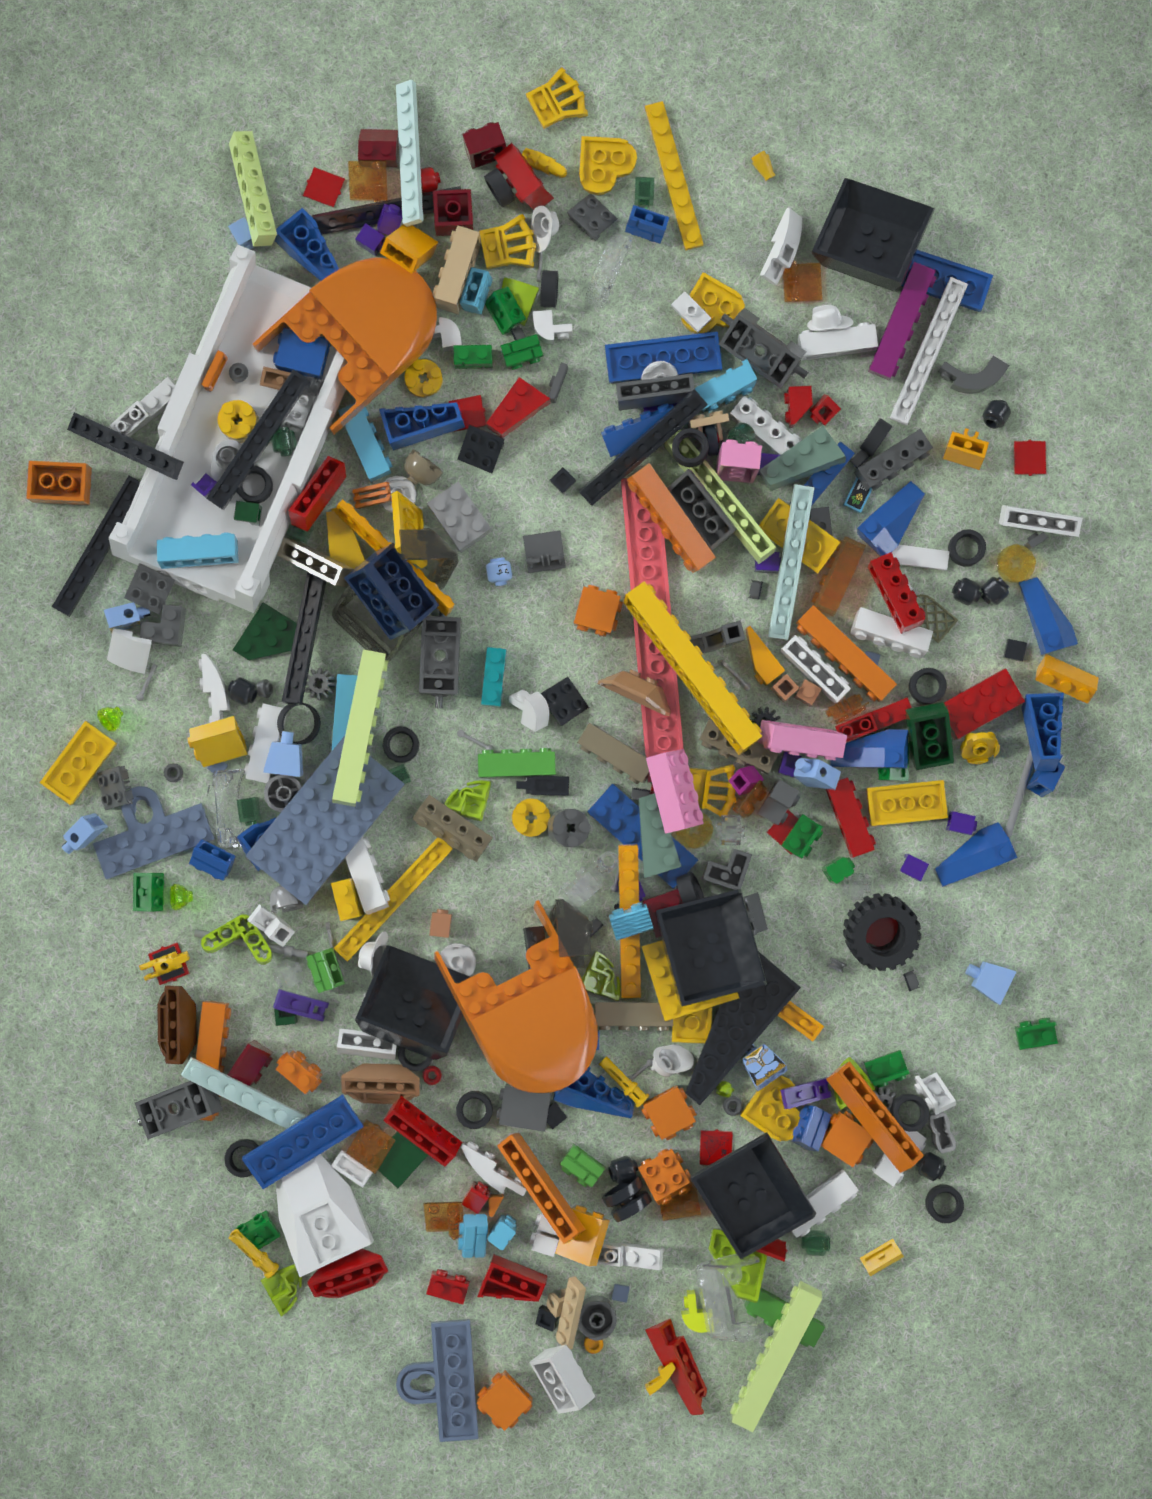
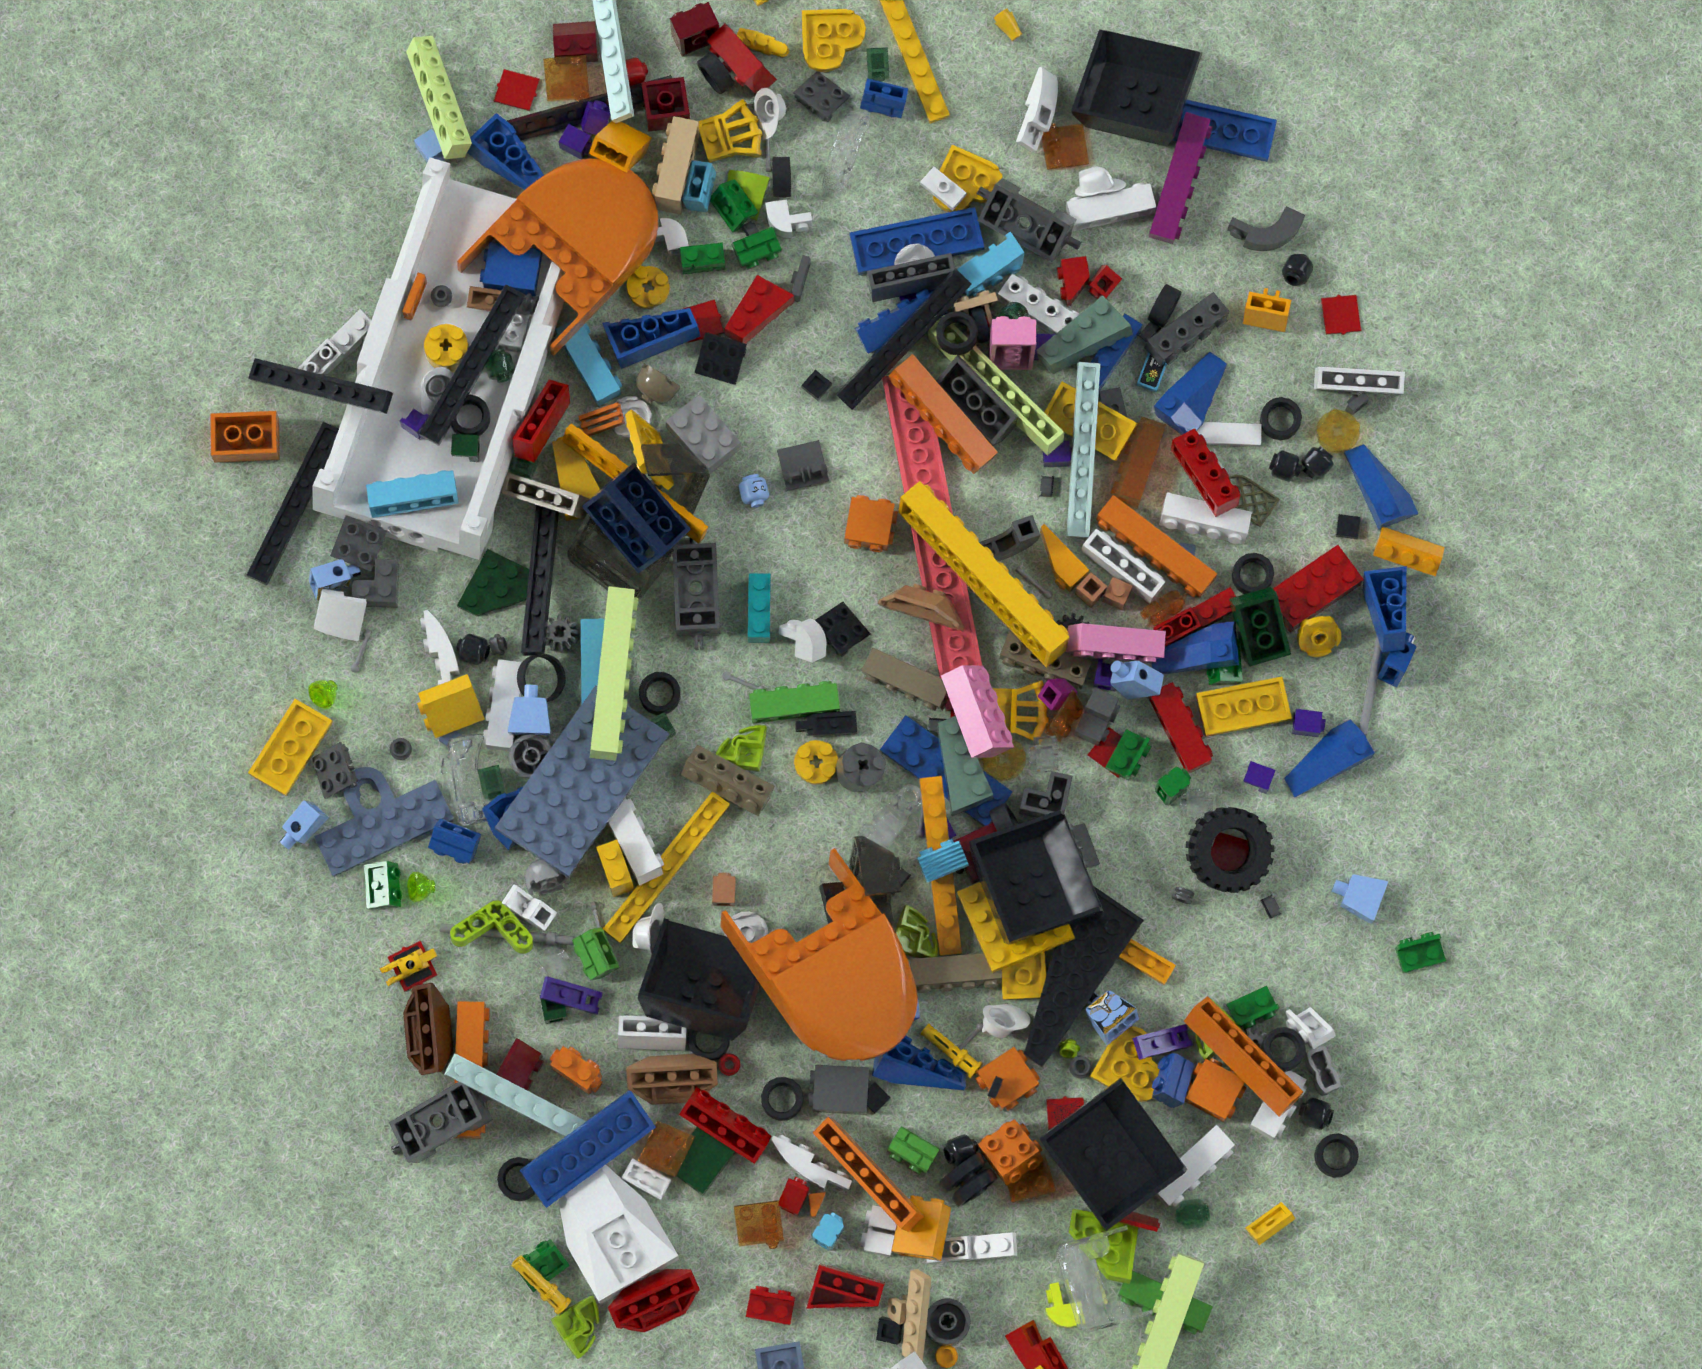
camera: 10 degrees left, 10 degrees down
medium azure brick [458,1214,488,1258] -> none
sand blue piece [612,1284,630,1303] -> none
white tile [889,277,968,426] -> none
none -> black piece [987,1076,1003,1099]

